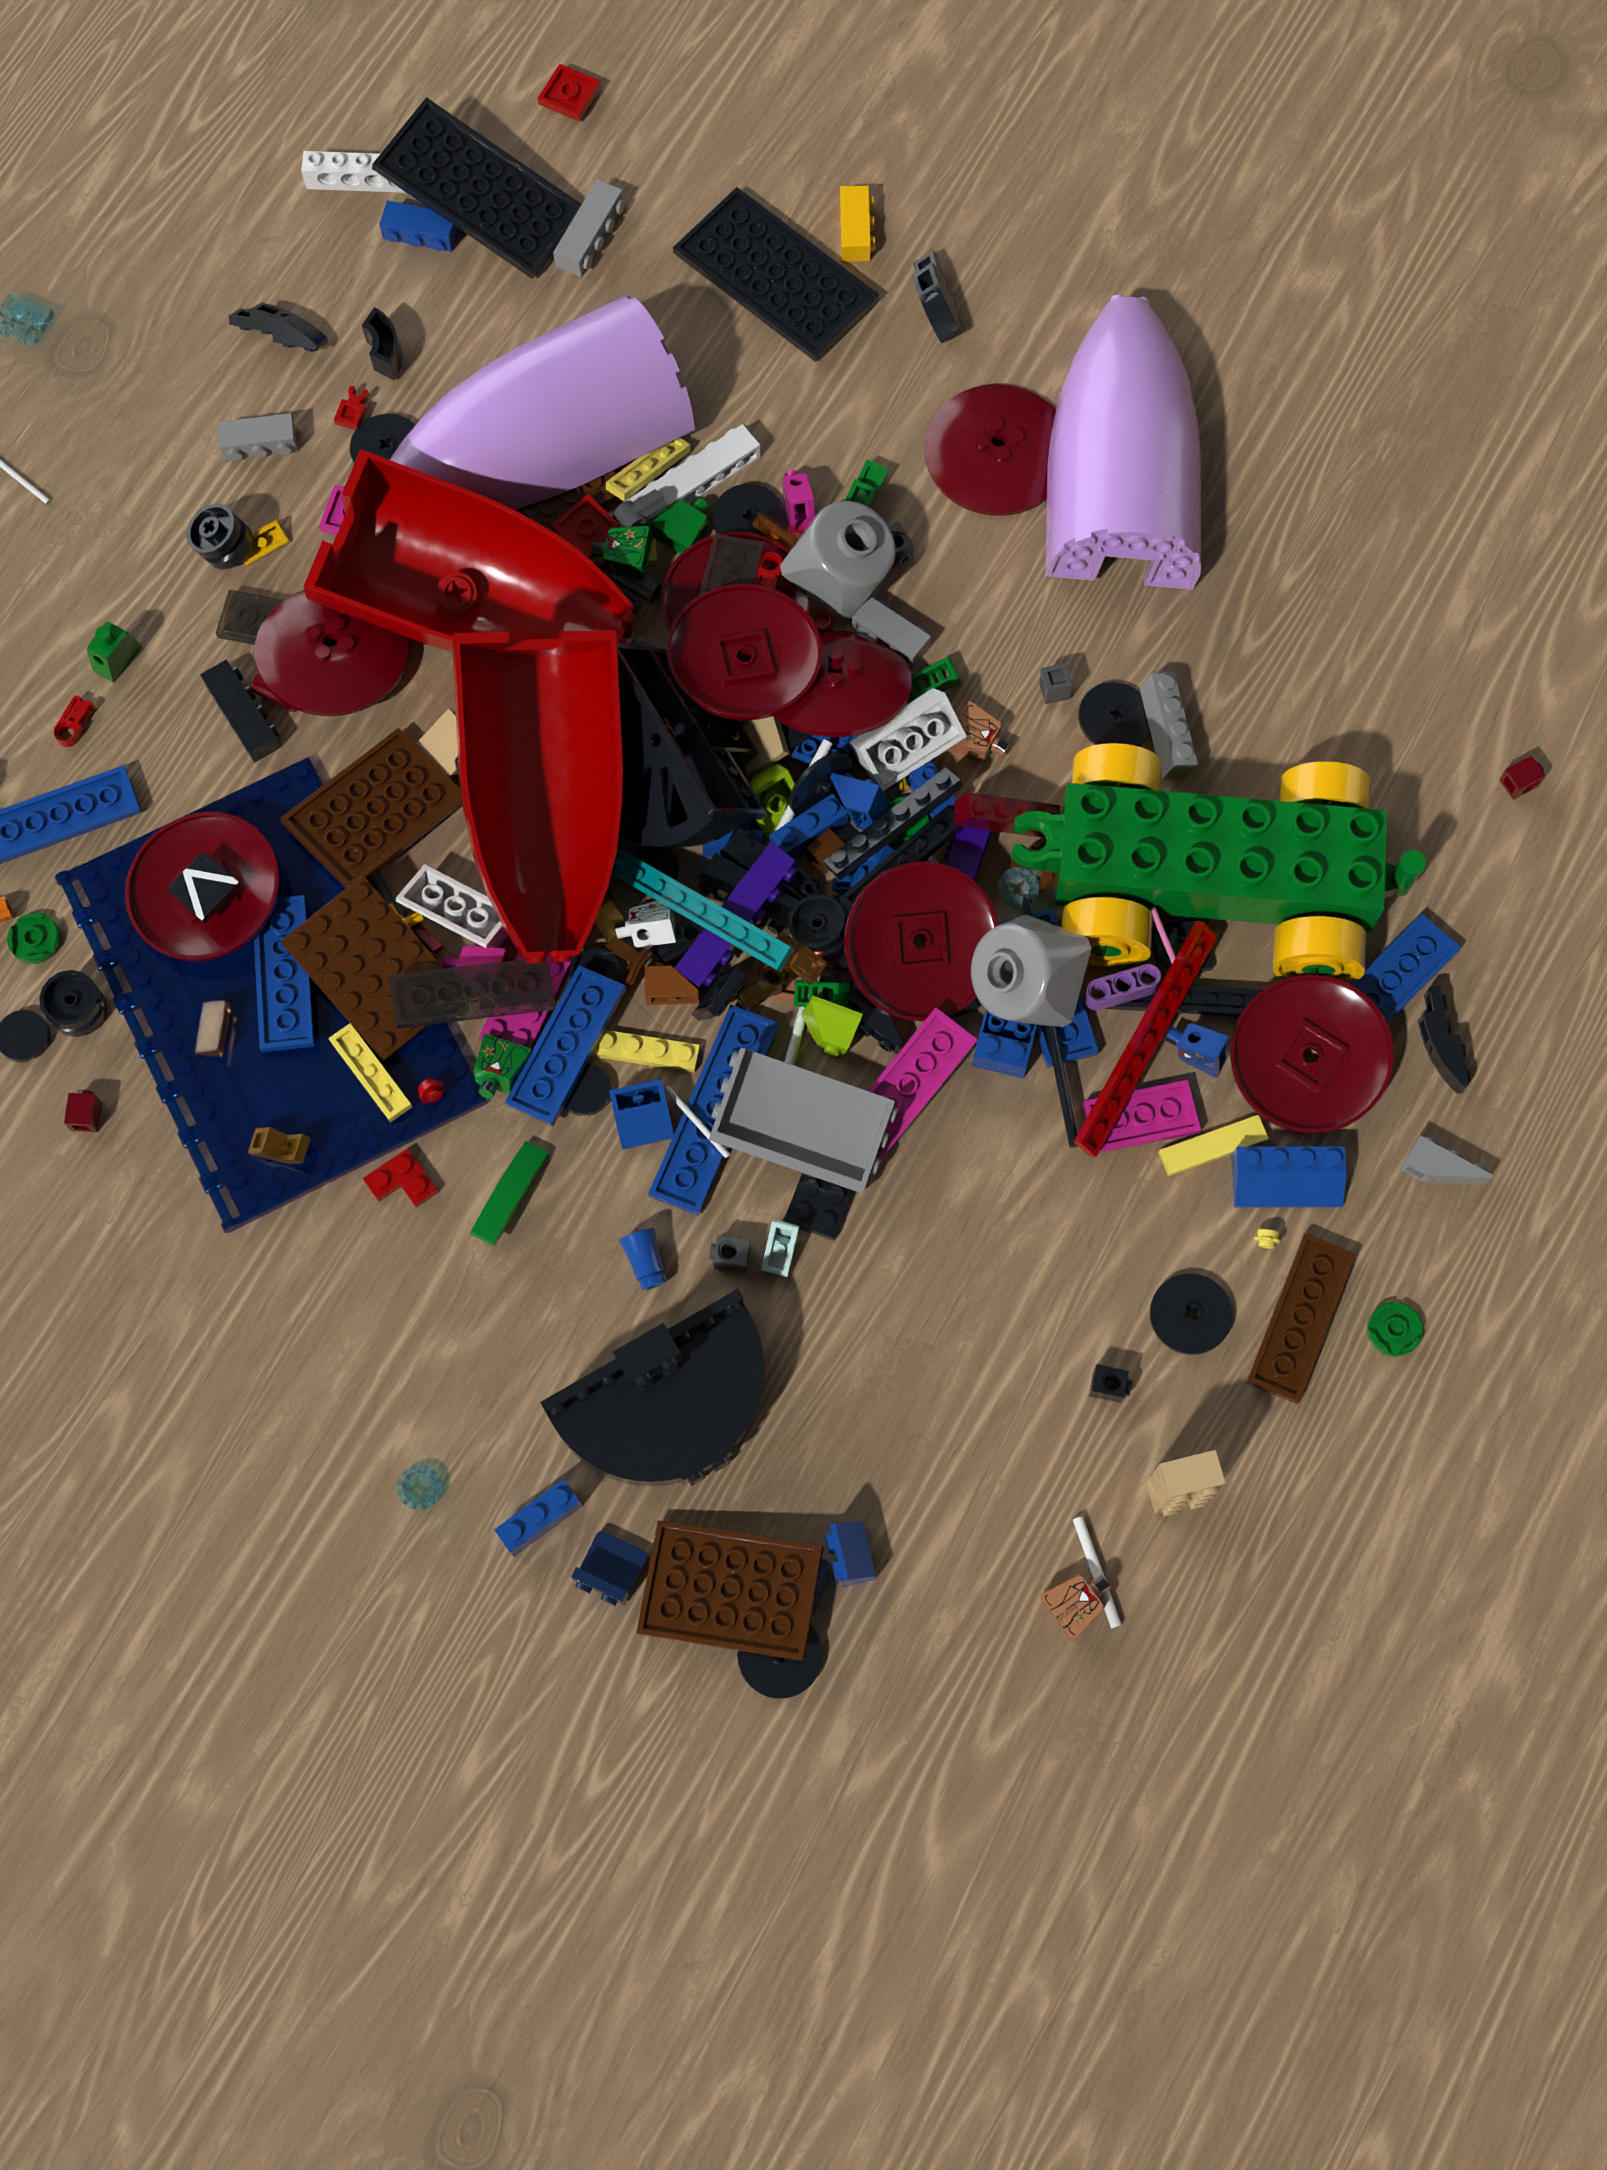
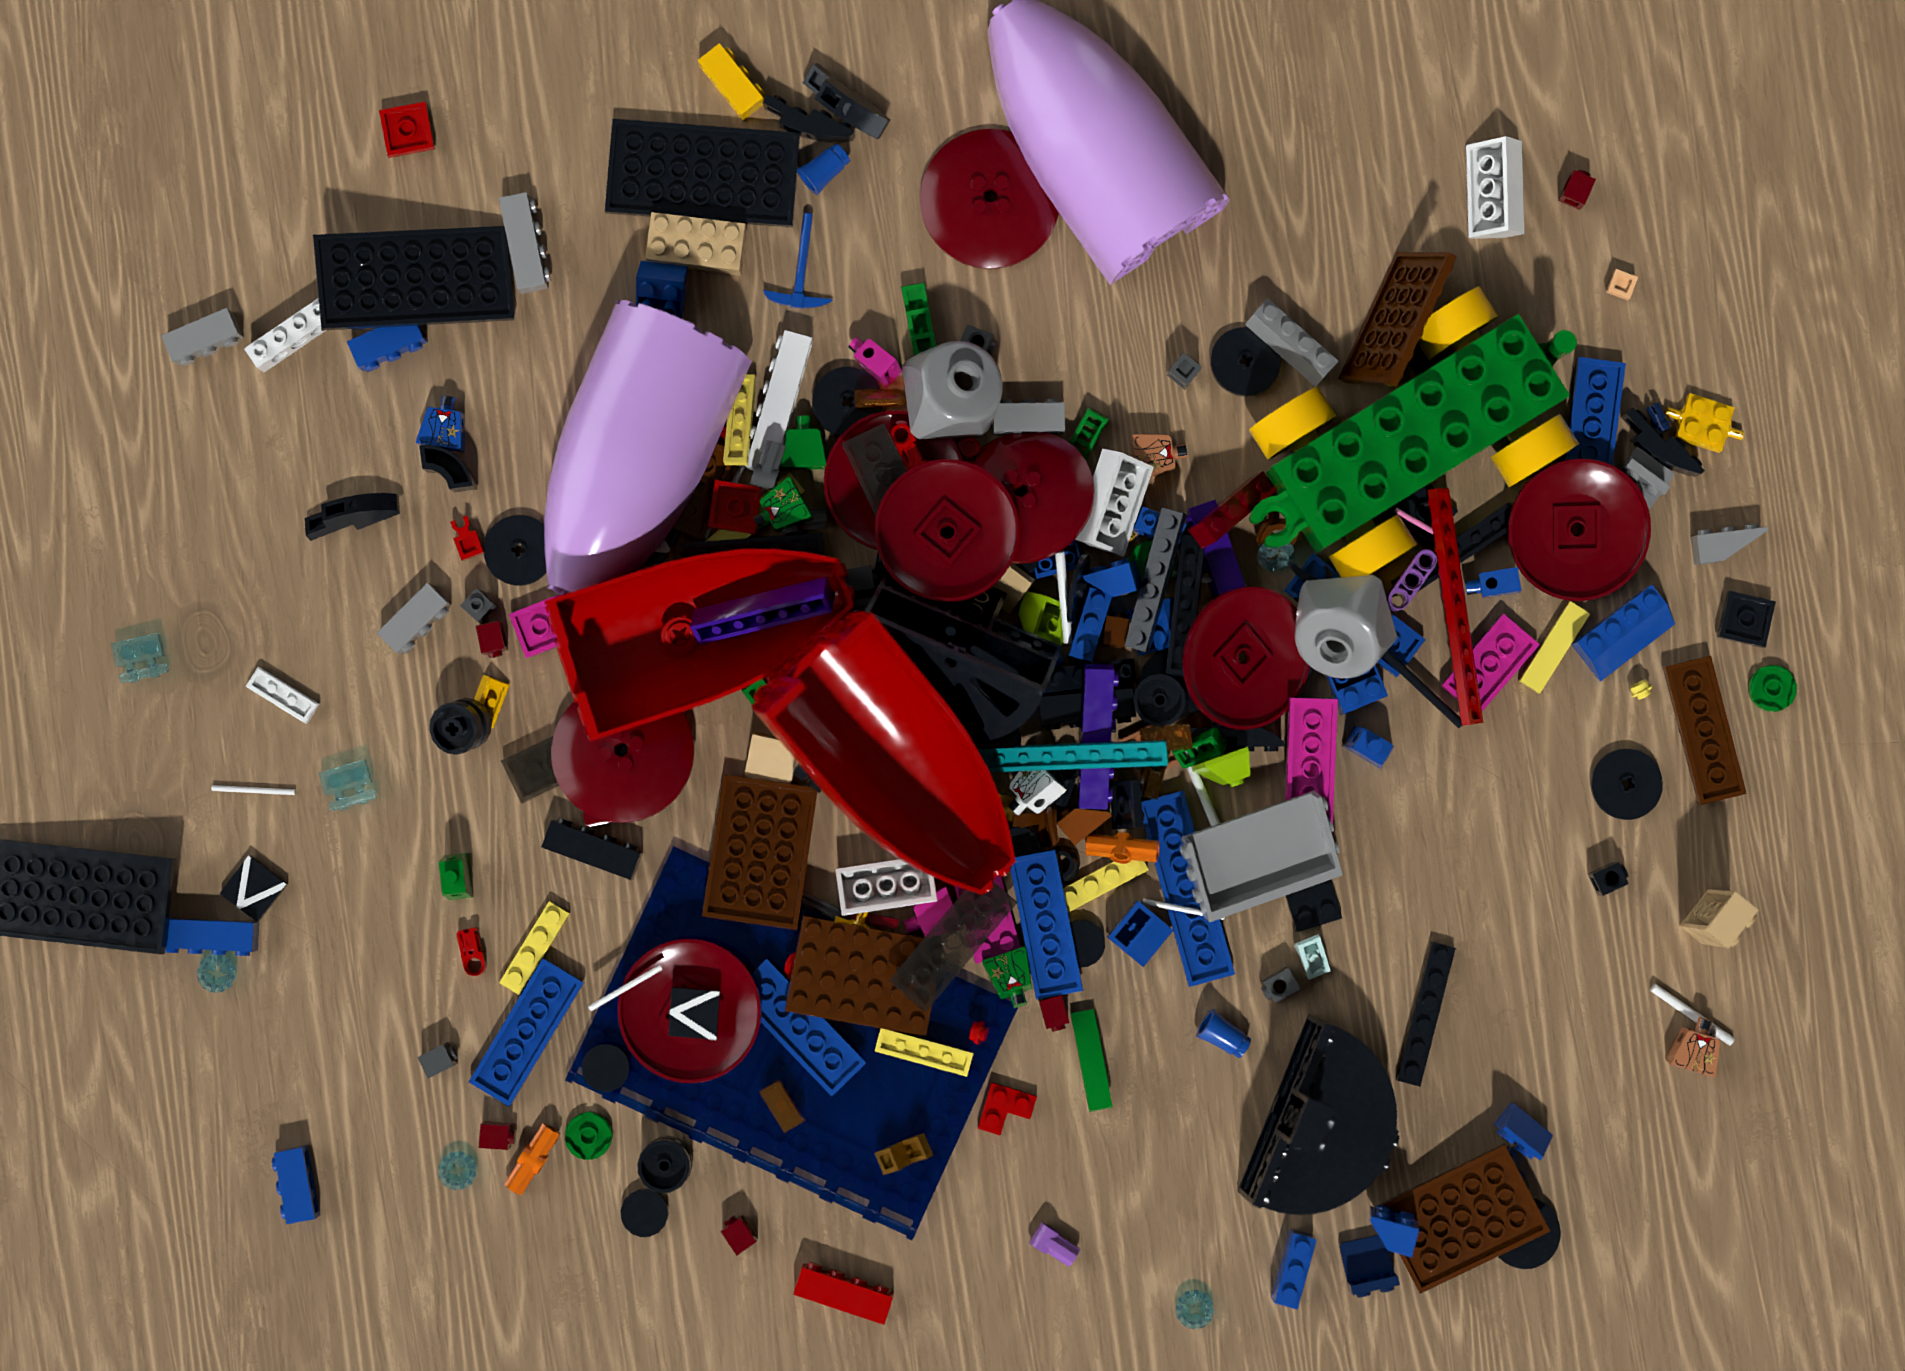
camera: 40 degrees left, 15 degrees up
none -> light grey brick [161,308,244,366]
none -> white tile [245,666,320,724]
none -> clear light blue plate [318,759,377,812]
none -> blue torso [416,395,465,453]
none -> dark grey brick [460,588,498,624]
none -> dark red brick [476,621,508,658]
none -> light yellow plate [499,901,570,995]
none -> black tile [582,1043,630,1092]
none -> white axle [588,964,663,1011]
none -> blue slope [636,261,688,319]
none -> tan brick [645,212,747,276]
none -> dark purple brick [690,577,835,645]
none -> black slope [763,94,855,142]
none -> blue piece [763,212,833,309]
none -> red brick [793,1262,894,1325]
none -> blue plant [797,144,850,195]
none -> medium lavender piece [1029,1222,1080,1267]
none -> dark red brick [1038,995,1069,1032]
none -> black piece [1053,846,1080,884]
none -> orange piece [1085,832,1160,864]
none -> reddish brown plate [1338,252,1457,387]
none -> blue torso [1343,726,1394,769]
none -> blue slope [1369,1205,1419,1257]
none -> black plate [1396,942,1456,1087]
none -> white slope [1466,136,1524,239]
none -> light nougat plate [1606,269,1638,301]
none -> light grey bracket [1620,447,1675,510]
none -> dark blue pin [1646,402,1672,433]
none -> yellow plate [1665,393,1745,453]
none -> black plate [1717,591,1776,648]

